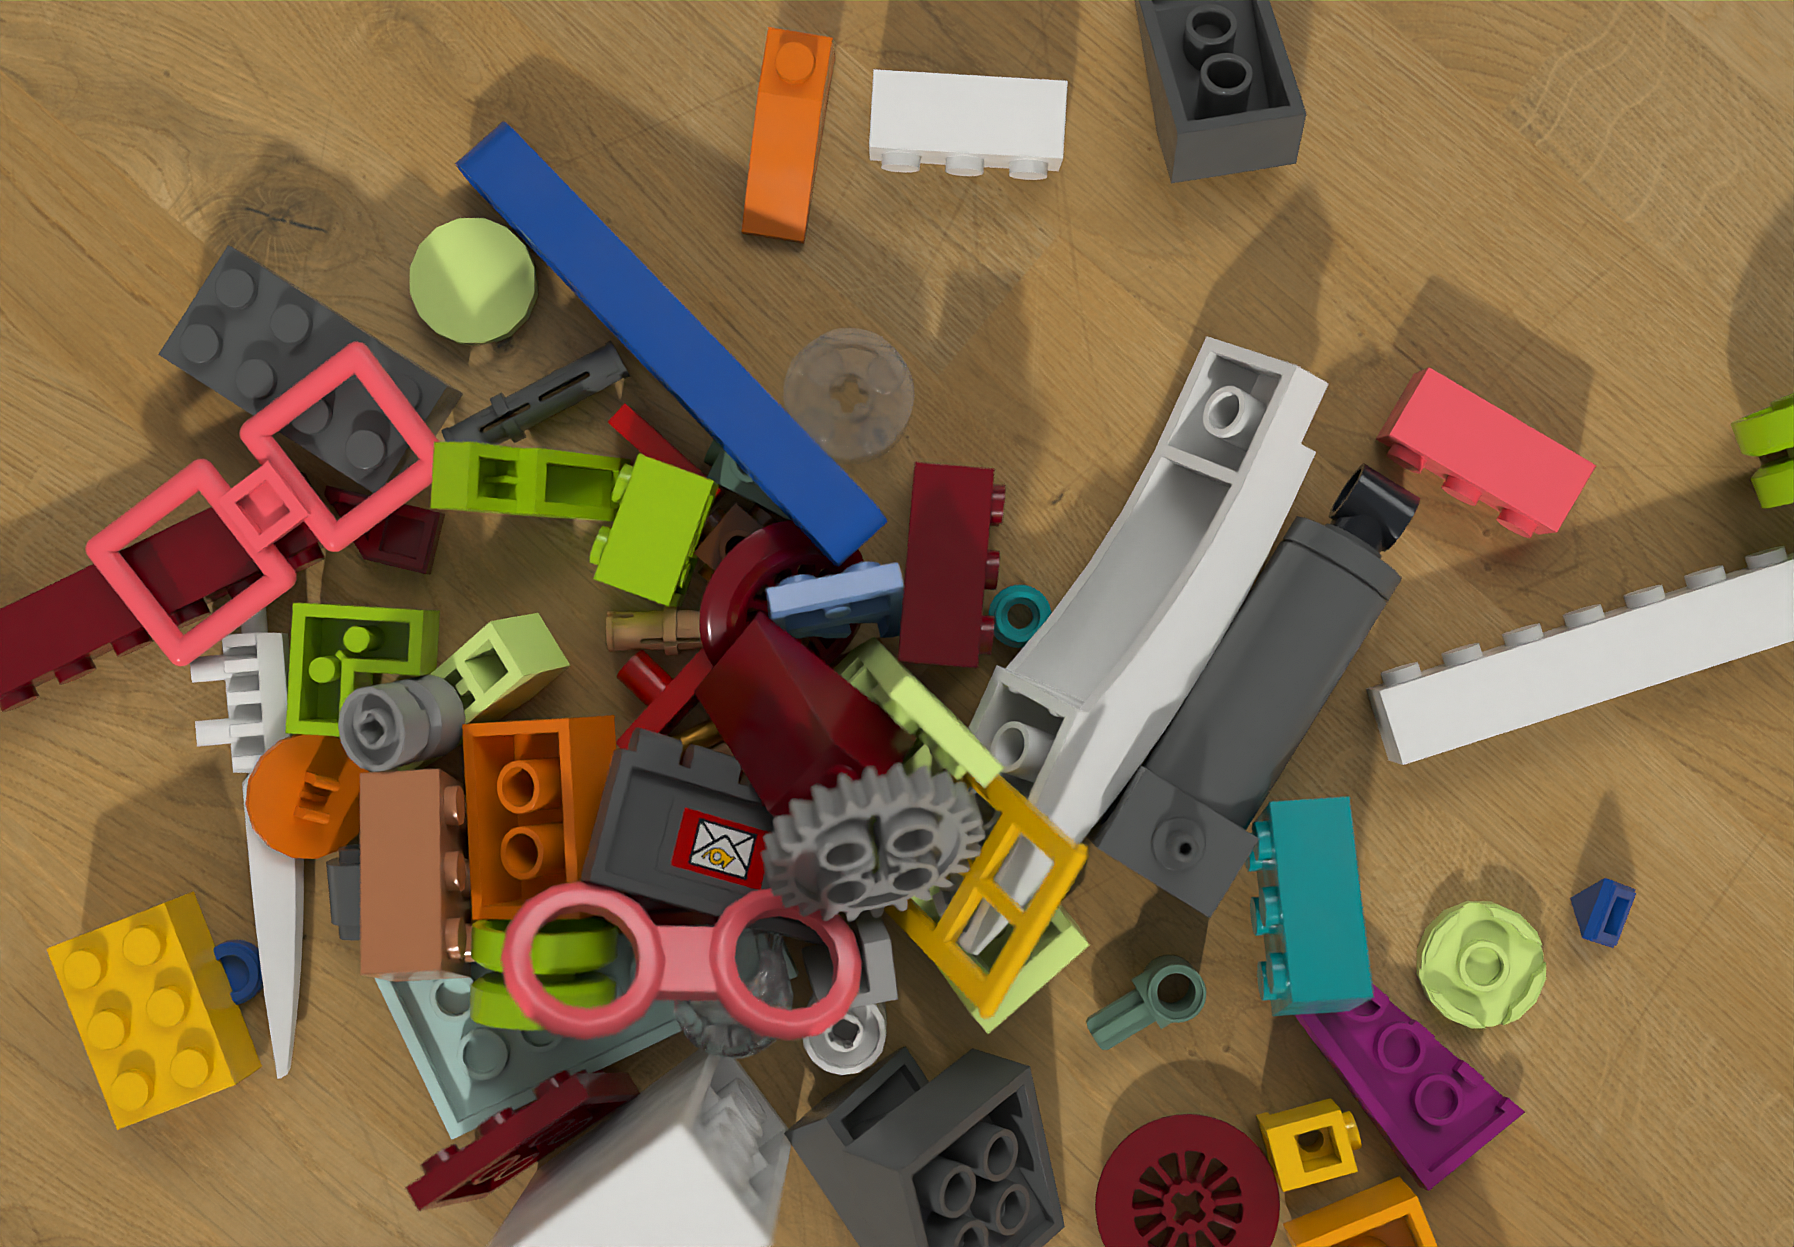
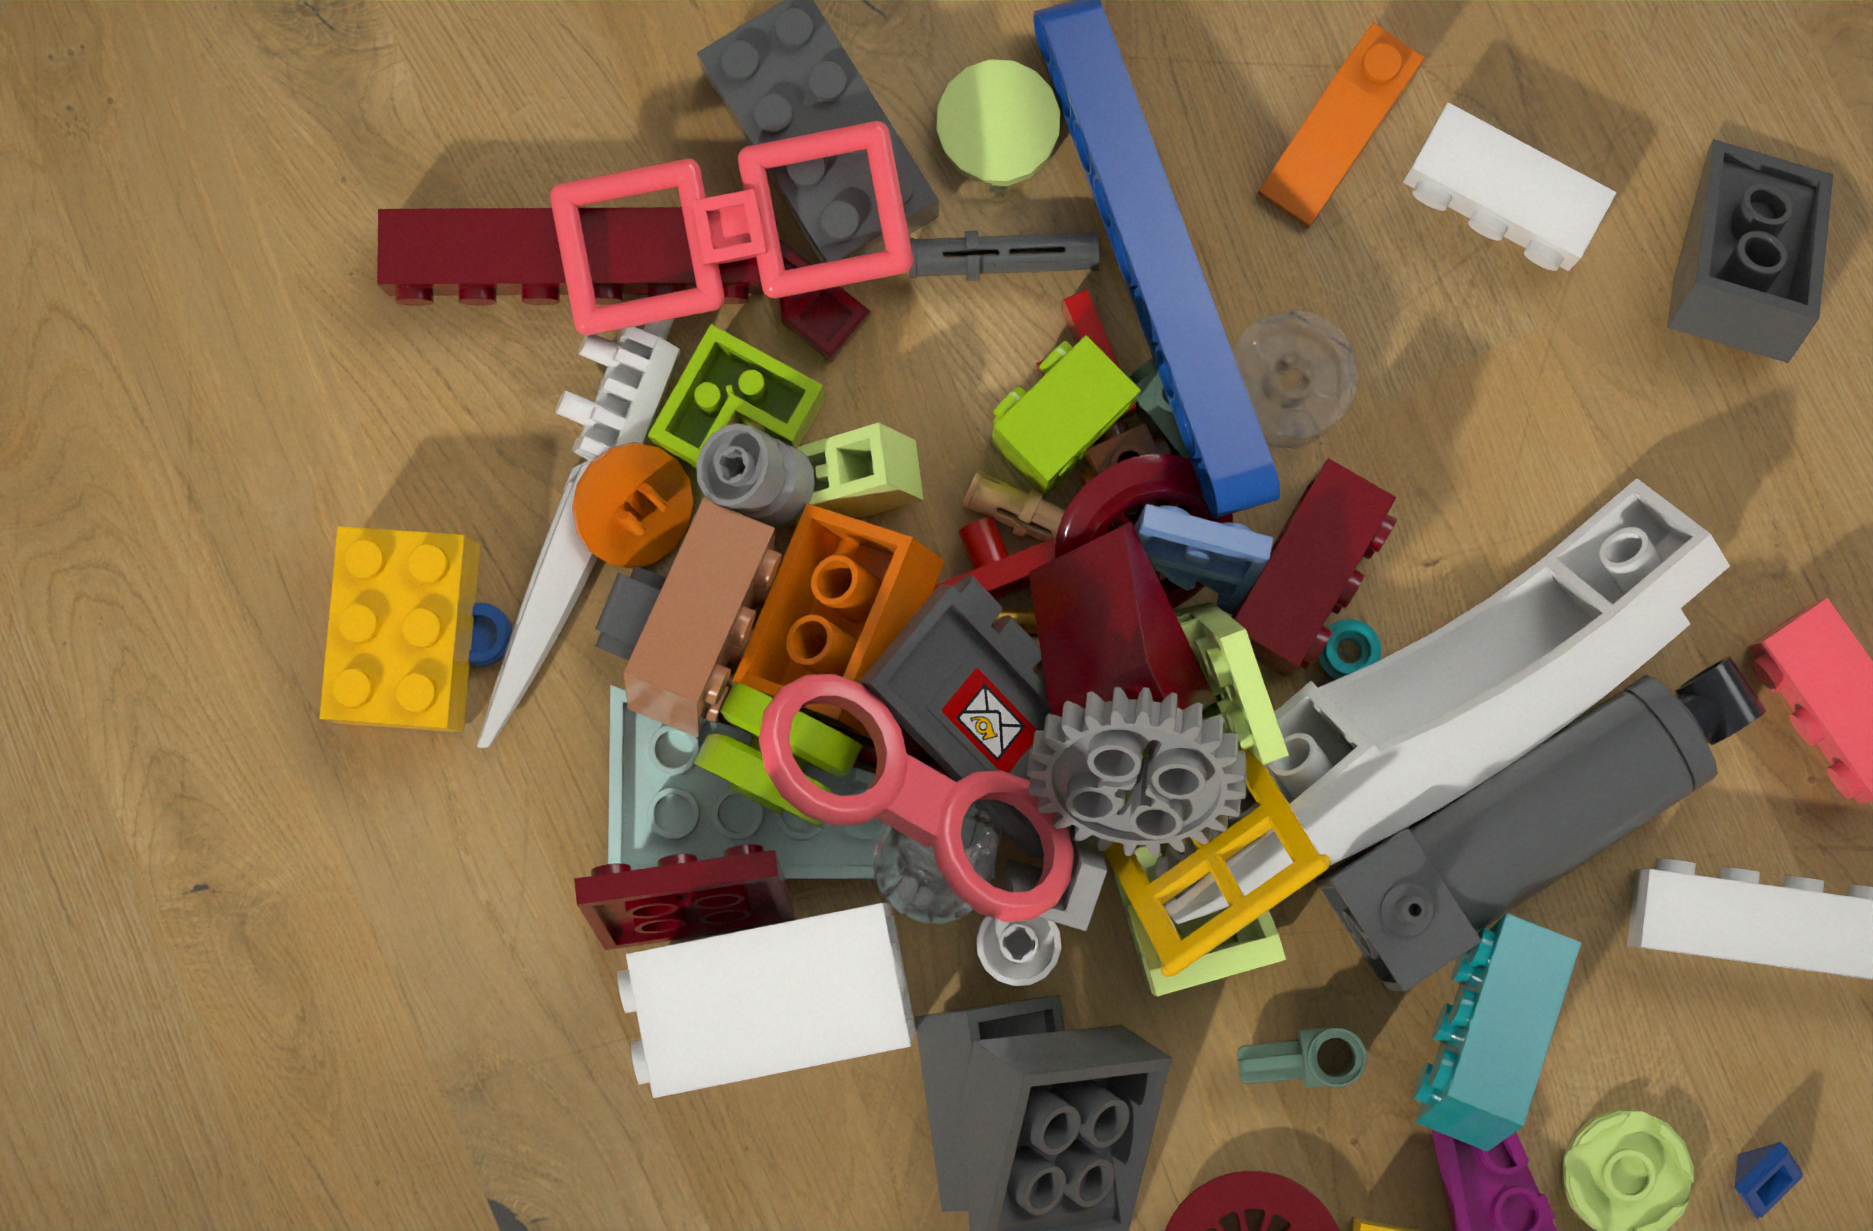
camera: 30 degrees right, 5 degrees down
lime slope [431,442,631,522] -> none

